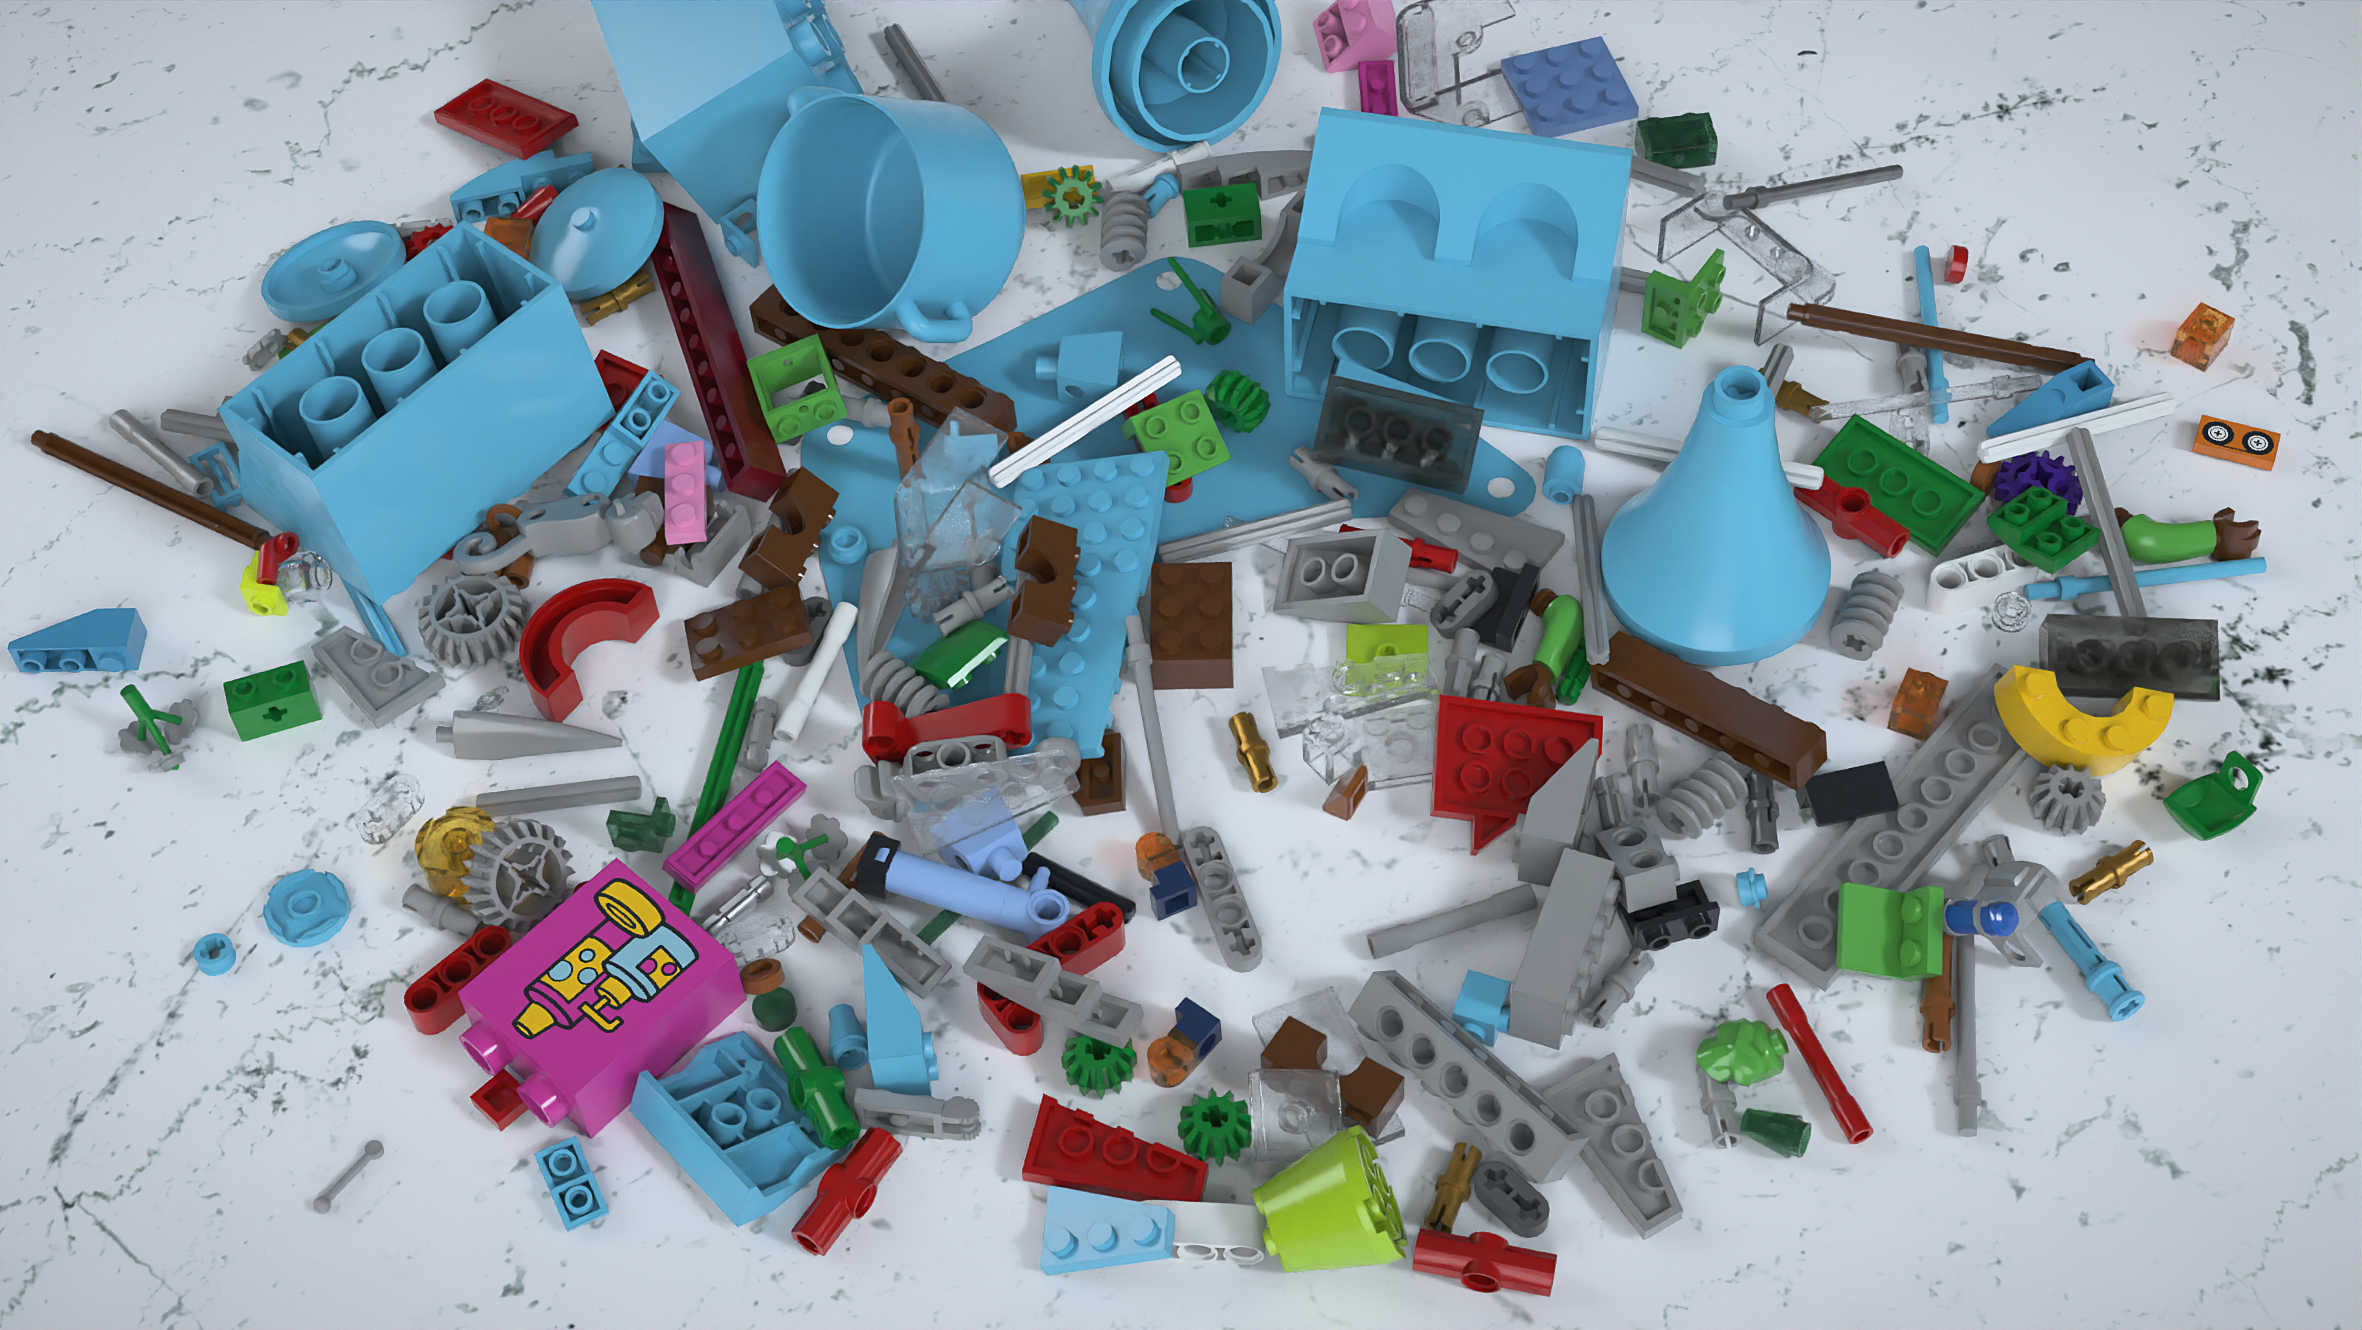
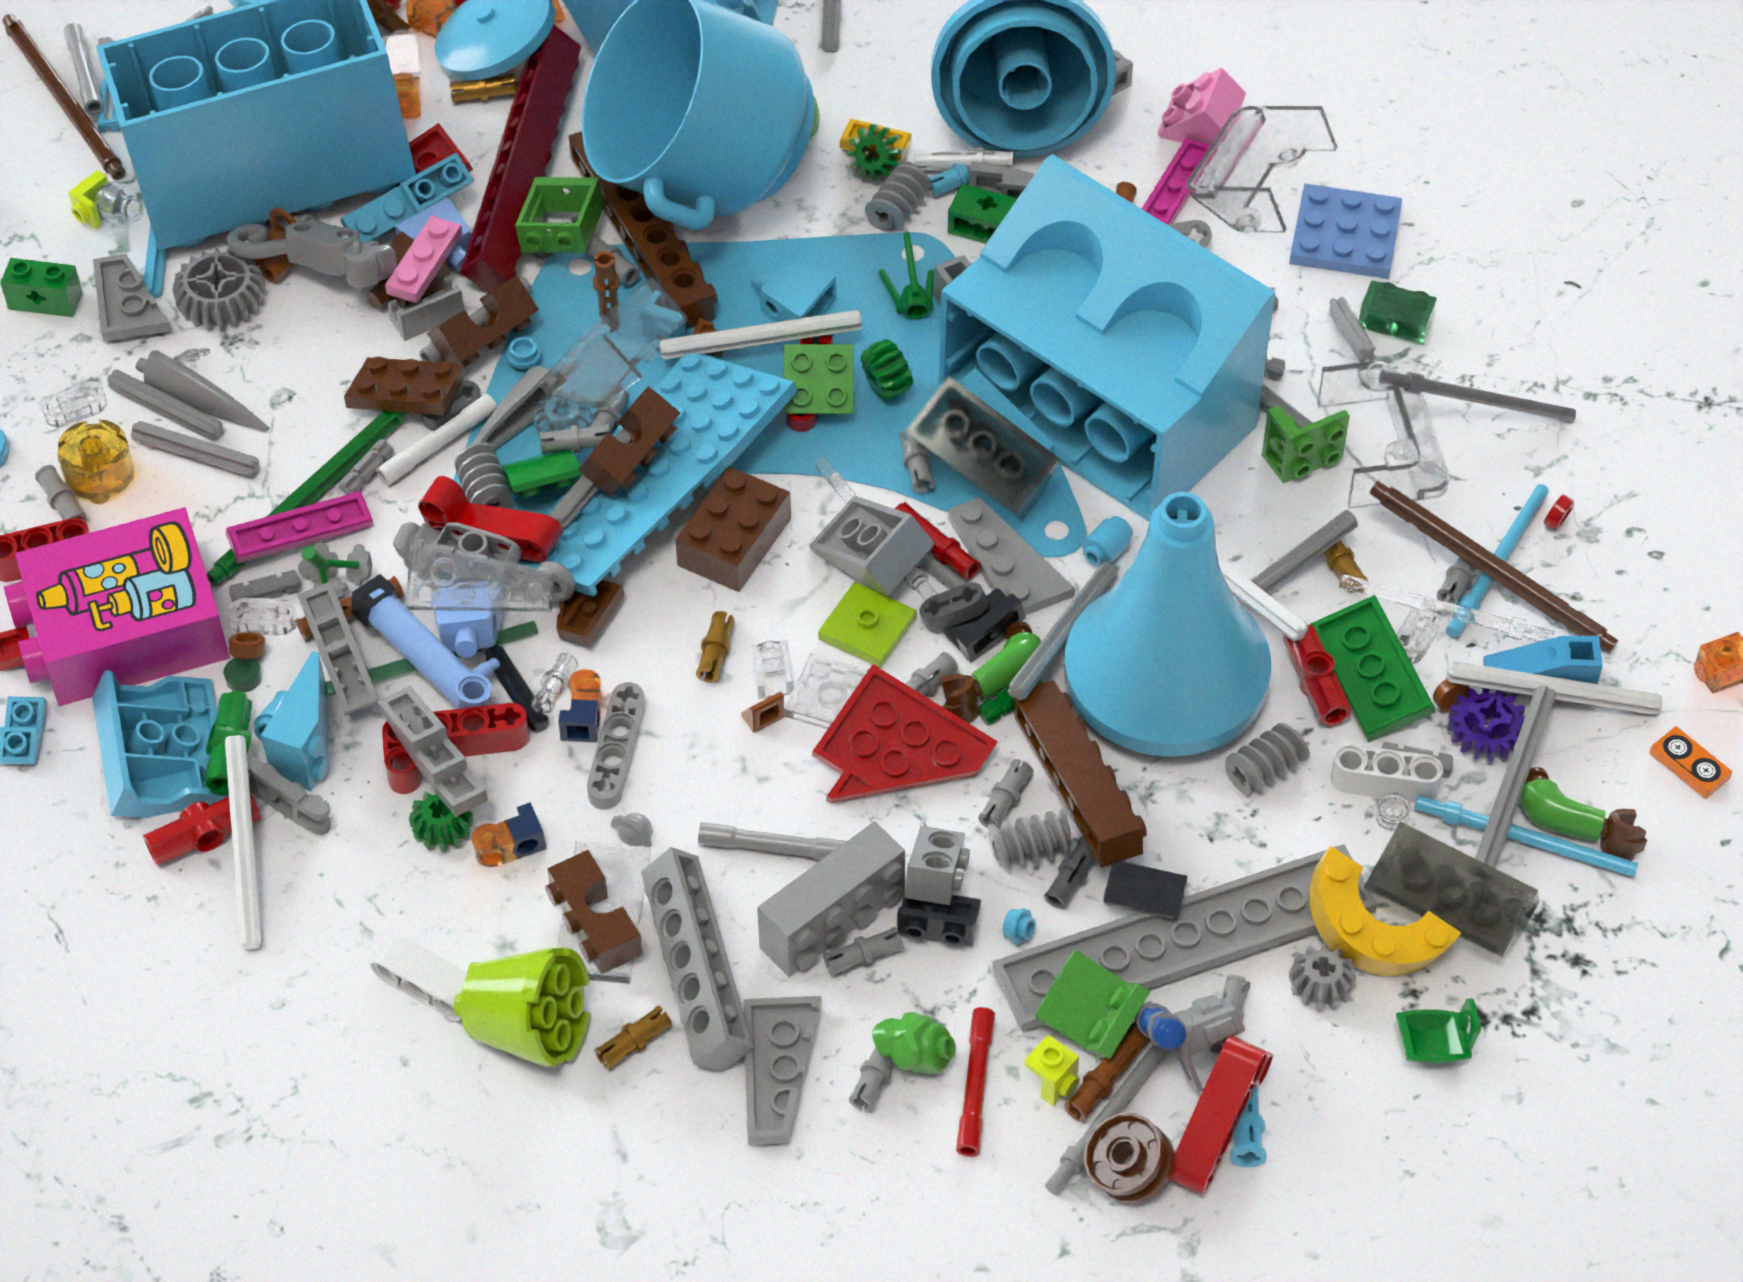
camera: 25 degrees right, 0 degrees up
red arm [256,531,300,586] -> none
light grey gear [460,818,576,933] -> none
red brick [519,578,660,723] -> none
clear green bracket [606,796,676,853] -> none
red wing [1022,1093,1209,1202] -> none
medium azure wing [1040,1185,1176,1275] -> none
light grey bar [1124,615,1182,851] -> none
light grey axle [1159,497,1353,563] -> none
green gear [1177,1087,1254,1167] -> none
clear plate [1247,1069,1343,1162] -> none
clear wing [1261,652,1440,739] -> none
red piece [1412,1228,1557,1297] -> none
light grey axle [1443,628,1480,697] -> none
medium azure brick [1452,970,1511,1048] -> none
dark grey beam [1475,1161,1550,1238] -> none
light grey slope [1512,738,1599,887] -> none
light grey axle [1595,775,1627,831] -> none
clear green cone [1740,1108,1812,1159] -> none
clear orange brick [1887,667,1949,742] -> none
green slope [1986,485,2101,575] -> none
pearl gold pin [2069,840,2154,905] -> none
none -> light grey axle [107,369,224,440]
none -> white axle [225,735,262,950]
none -> clear pin [531,653,579,715]
none -> light grey piece [610,813,652,848]
none -> neon yellow bracket [1025,1036,1080,1106]
none -> wheel [1083,1112,1175,1204]
none -> red beam [1170,1035,1273,1195]

